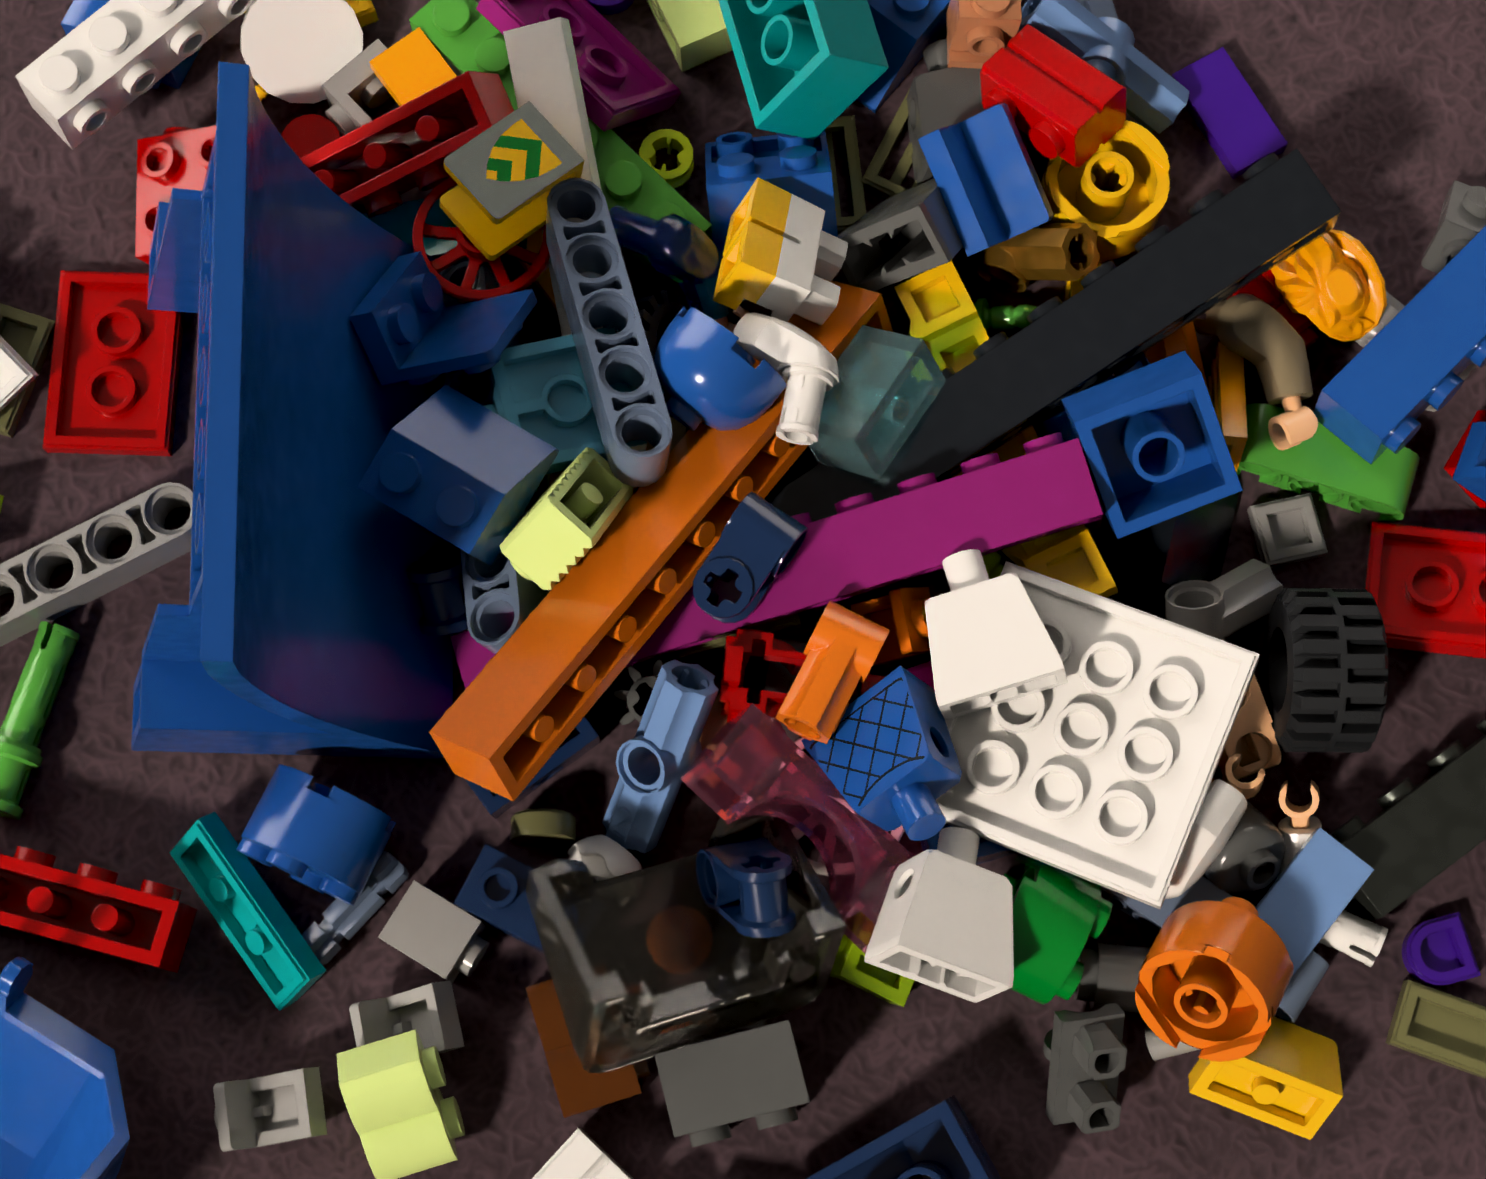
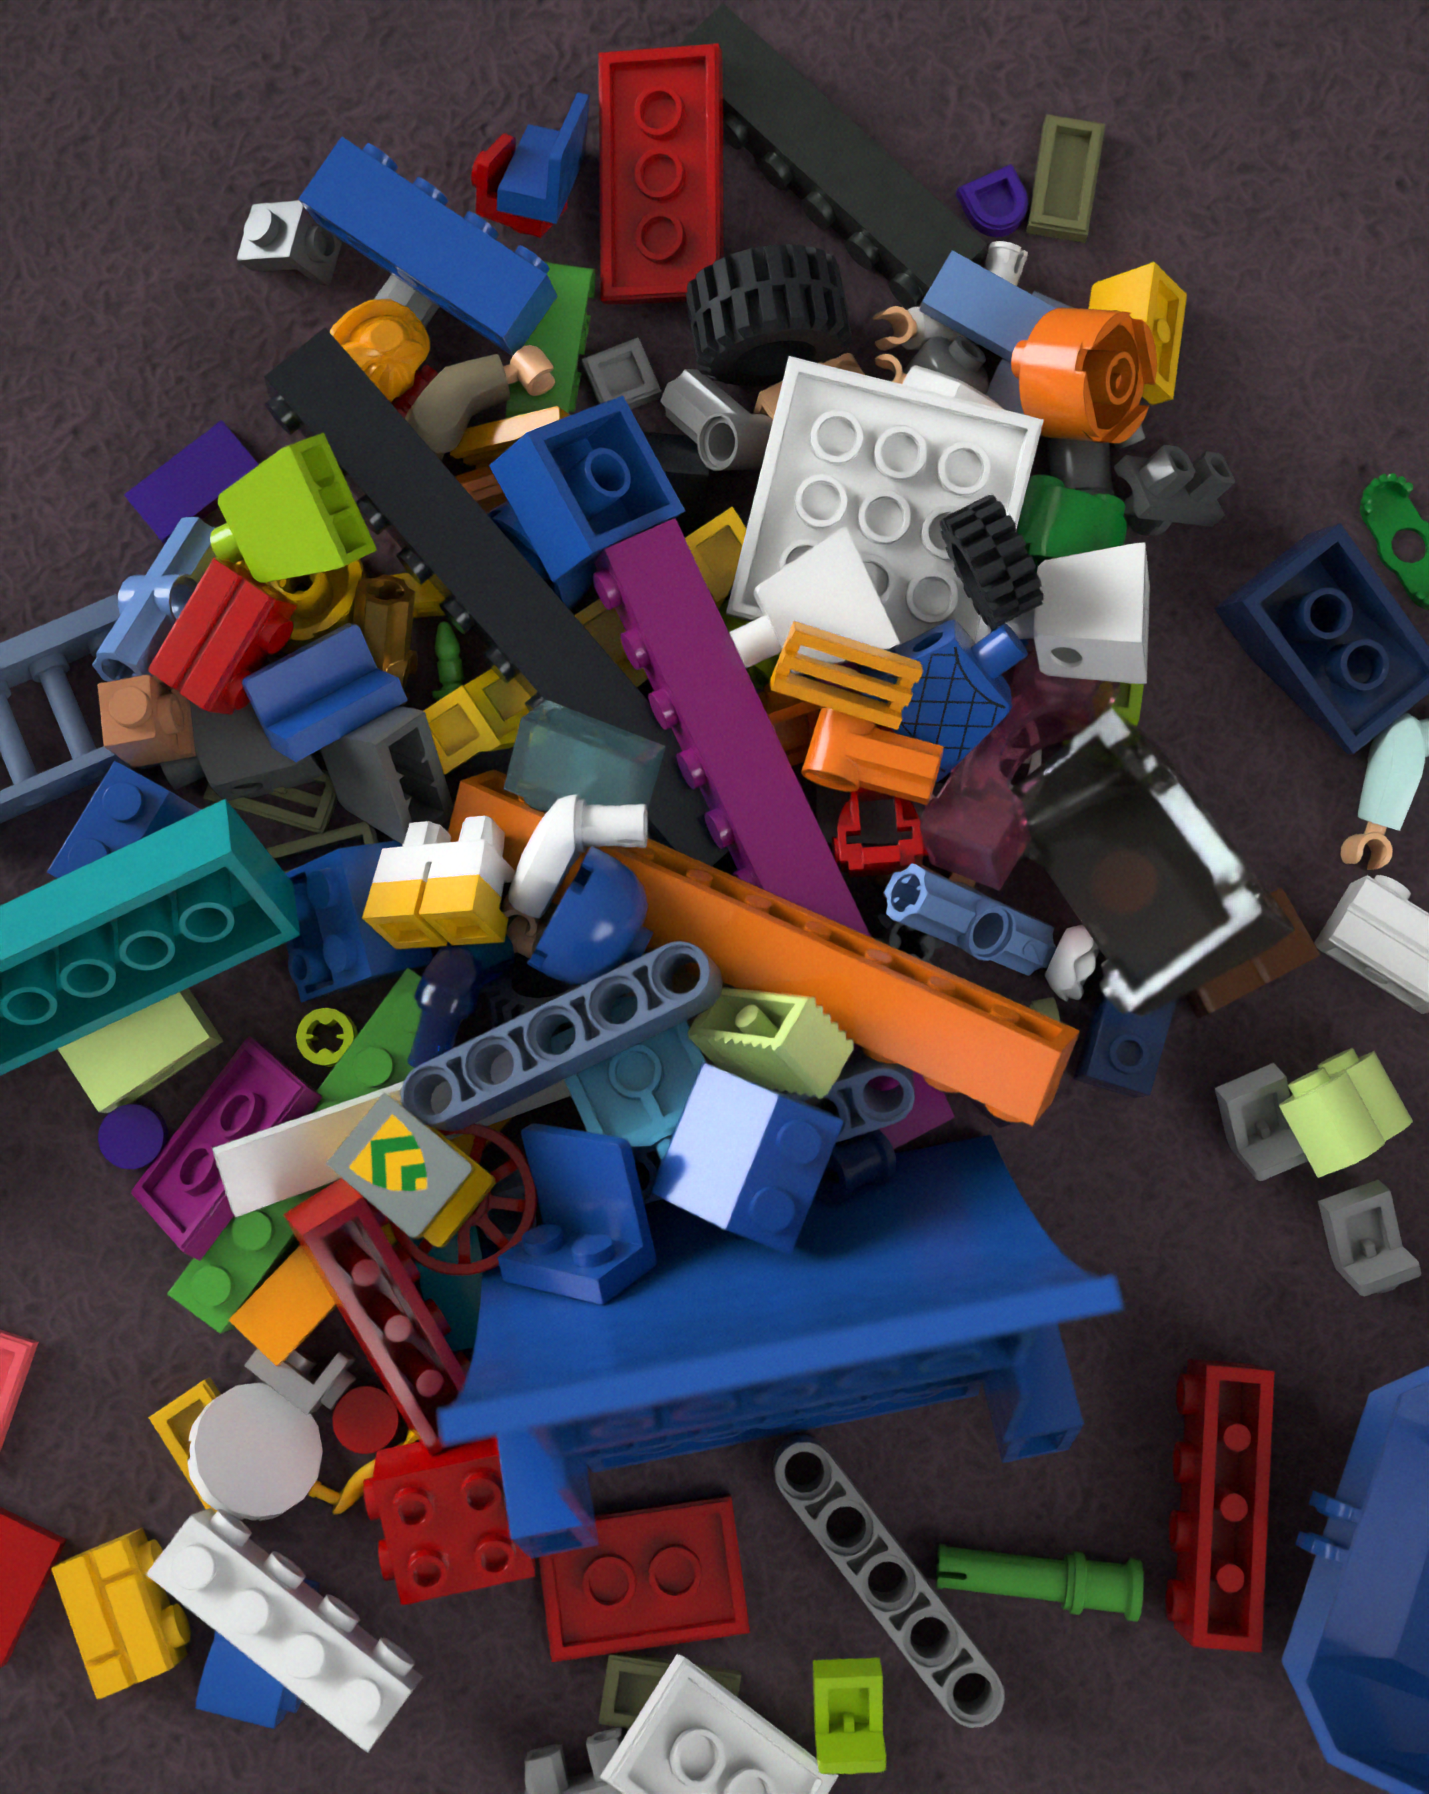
camera: 100 degrees left, 5 degrees up
teal tile [170,812,326,1011] -> none
blue brick [236,764,396,906] -> none
sand blue axle [302,851,409,965] -> none
light grey brick [378,880,489,983] -> none
dark grey brick [654,1020,810,1147] -> none
dark blue piece [693,492,809,623] -> none
dark blue piece [696,836,796,938] -> none
none -> lime torso [210,432,377,583]
none -> light orange tile [770,621,923,730]
none -> black tyre [940,495,1044,629]

